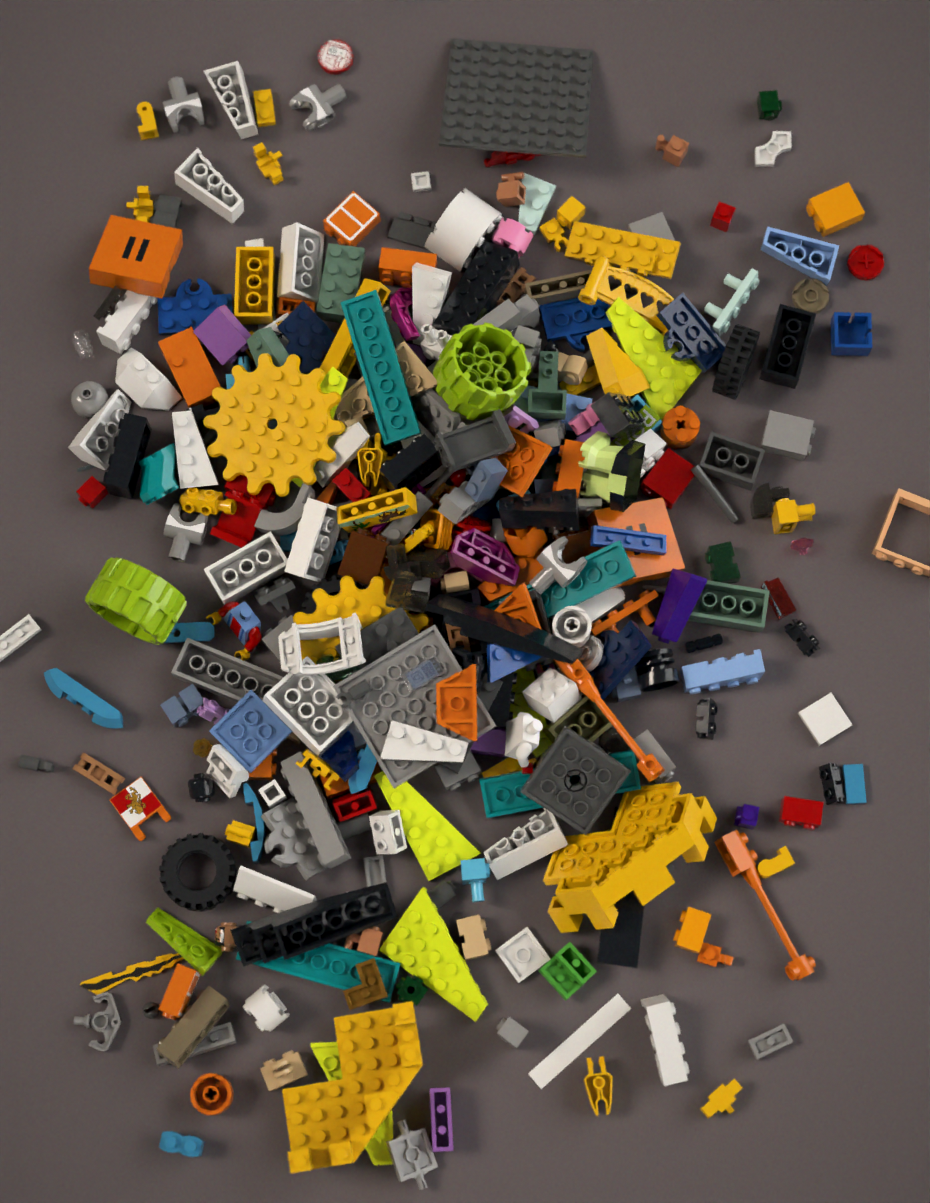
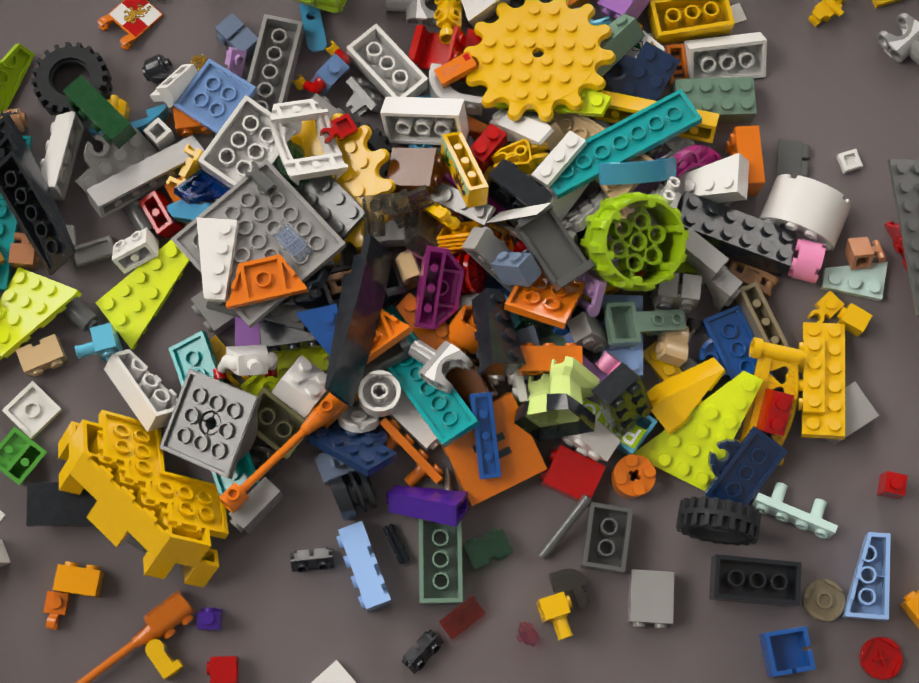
camera: 75 degrees right, 0 degrees up
orange brick [323,191,381,247] -> none
none -> dark green brick [63,75,137,149]
none -> red plate [320,113,358,144]
none -> orange tile [434,51,478,88]
none -> white sticker [486,203,551,223]
none -> white plate [531,131,587,188]
none -> dark azure slope [599,157,676,185]
none -> red brick [756,388,794,436]

